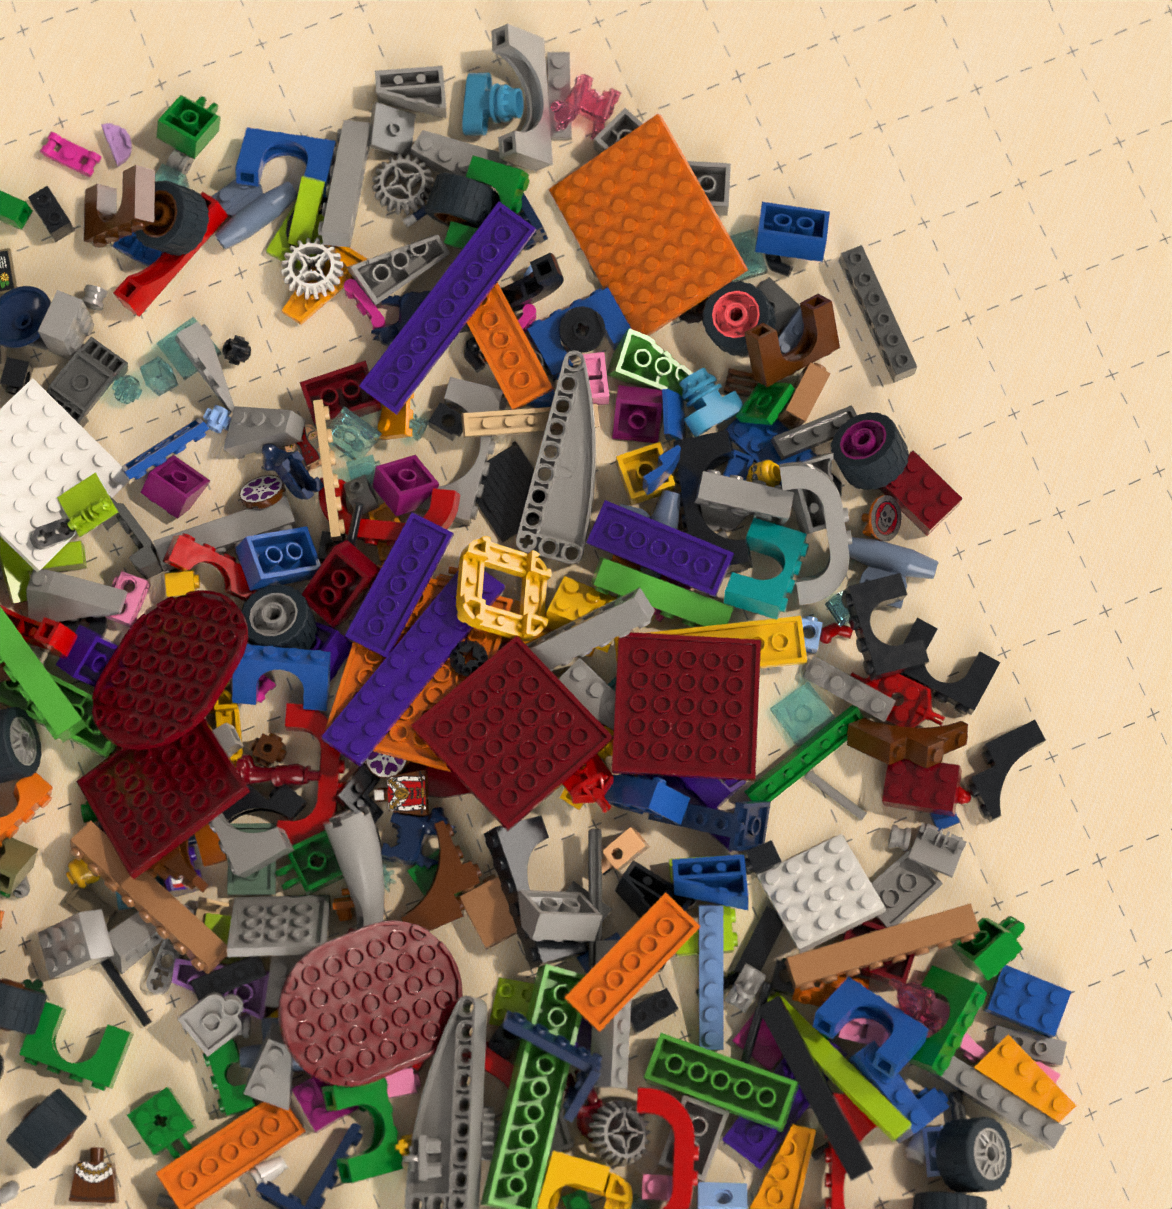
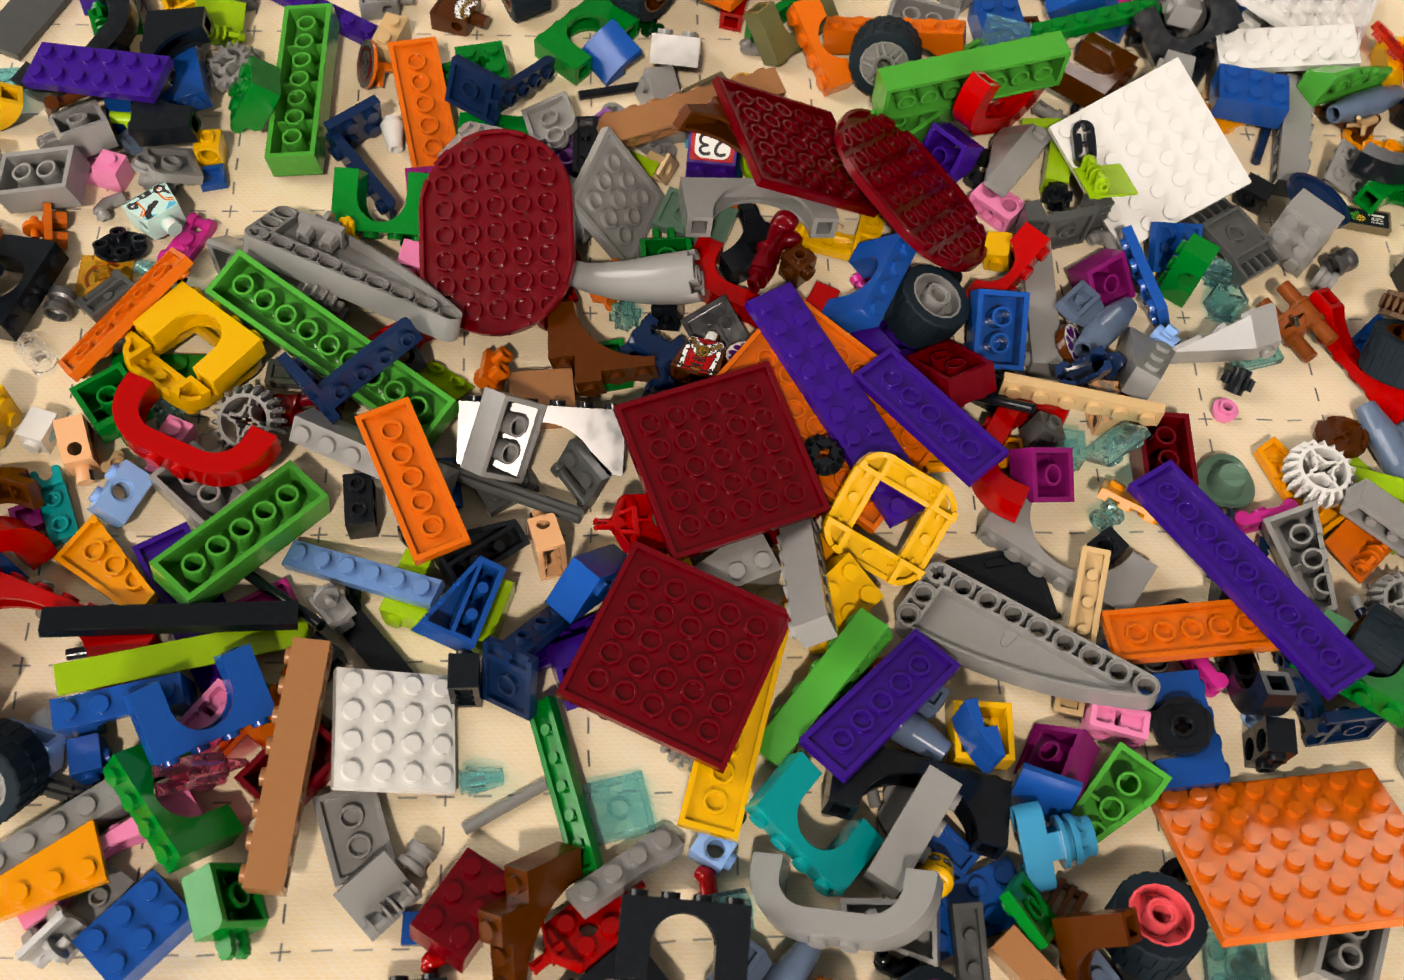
camera: 105 degrees right, 15 degrees down
none -> light grey hips [15,904,87,969]
none -> dark blue bracket [445,54,555,126]
none -> clear light blue cone [458,766,504,797]
none -> orange hips [473,346,513,391]
none -> dark grey plate [550,437,610,511]
none -> blue slope [582,18,642,87]
none -> black gear [1042,182,1073,212]
none -> sand blue plate [1054,279,1137,358]
none -> light grey arm [1086,229,1121,250]
none -> blue slope [1148,222,1203,273]
none -> green arch [1157,233,1221,308]
none -> sand green hat [1197,454,1255,509]
none -> bright pink plate [1212,398,1239,423]
none -> black brick [1242,716,1298,773]
none -> dark orange pin [1256,280,1339,363]
none -> reddish brown tile [1313,416,1370,458]
none -> flat silver wheel [1321,247,1359,277]
none -> orange hinge [1324,518,1391,584]

